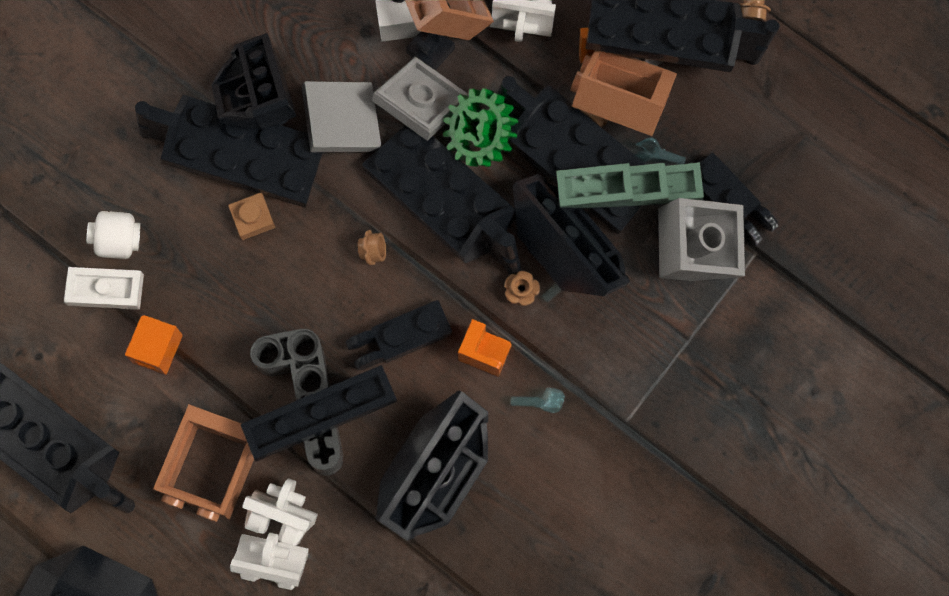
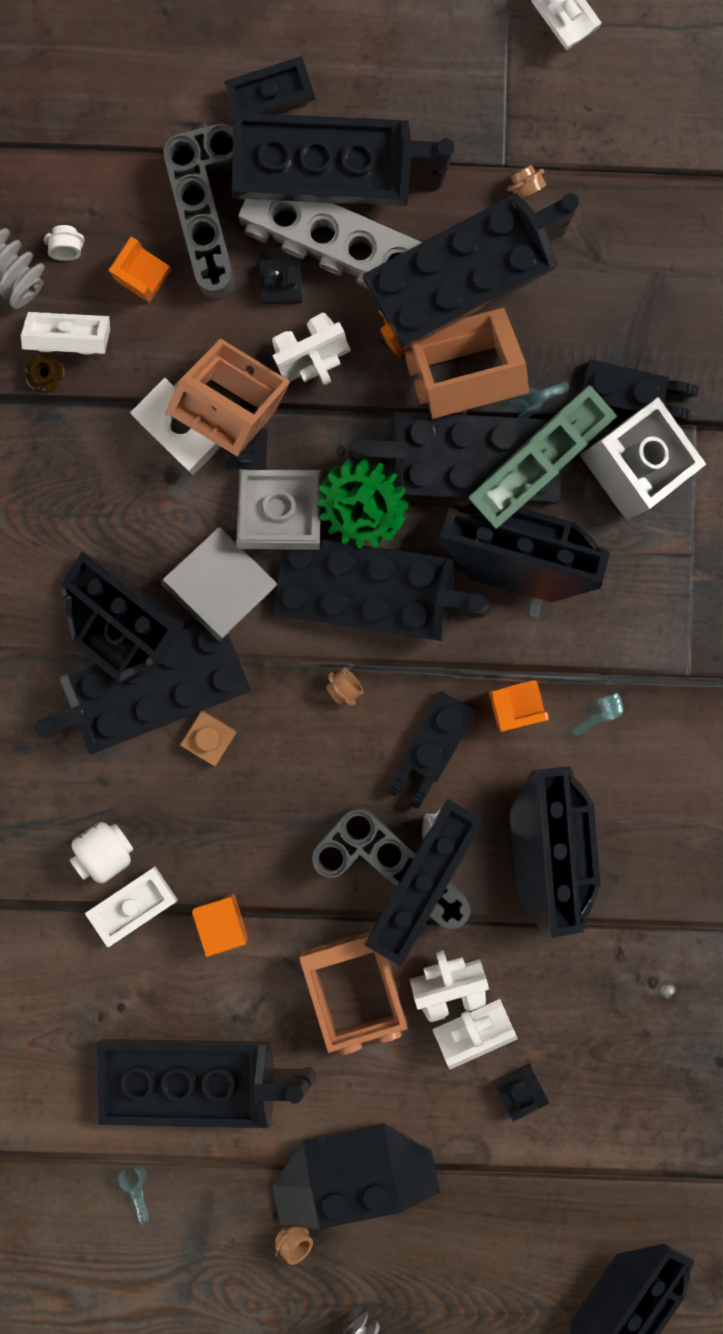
camera: 35 degrees left, 15 degrees up
medium nougat plate [504,271,540,306] -> none

